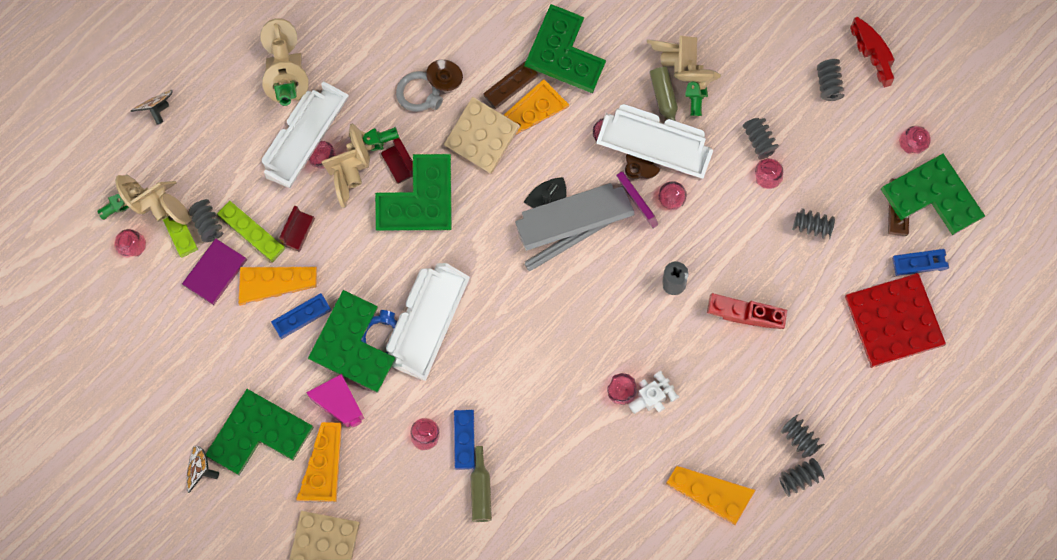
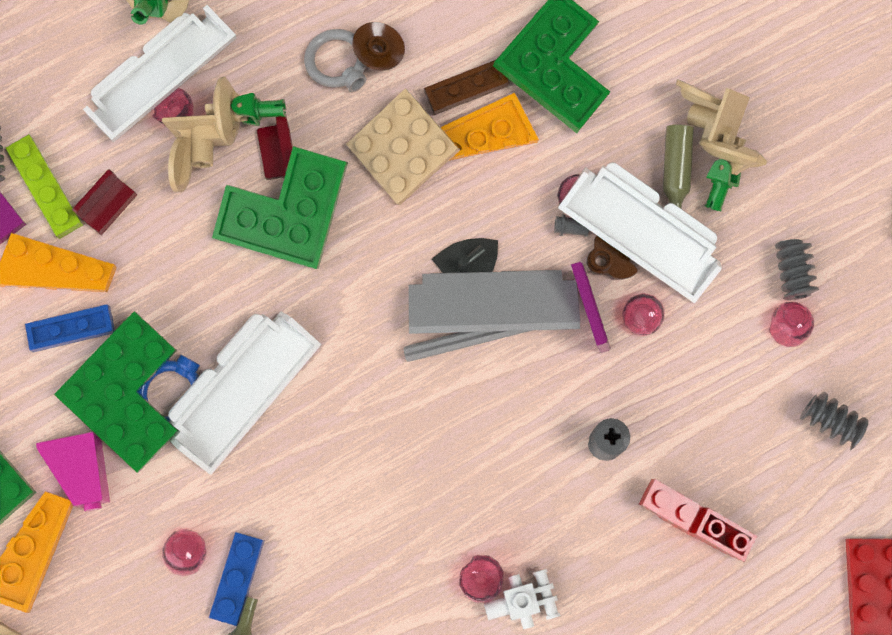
camera: 15 degrees right, 5 degrees up
none -> dark grey pin [554,214,589,237]

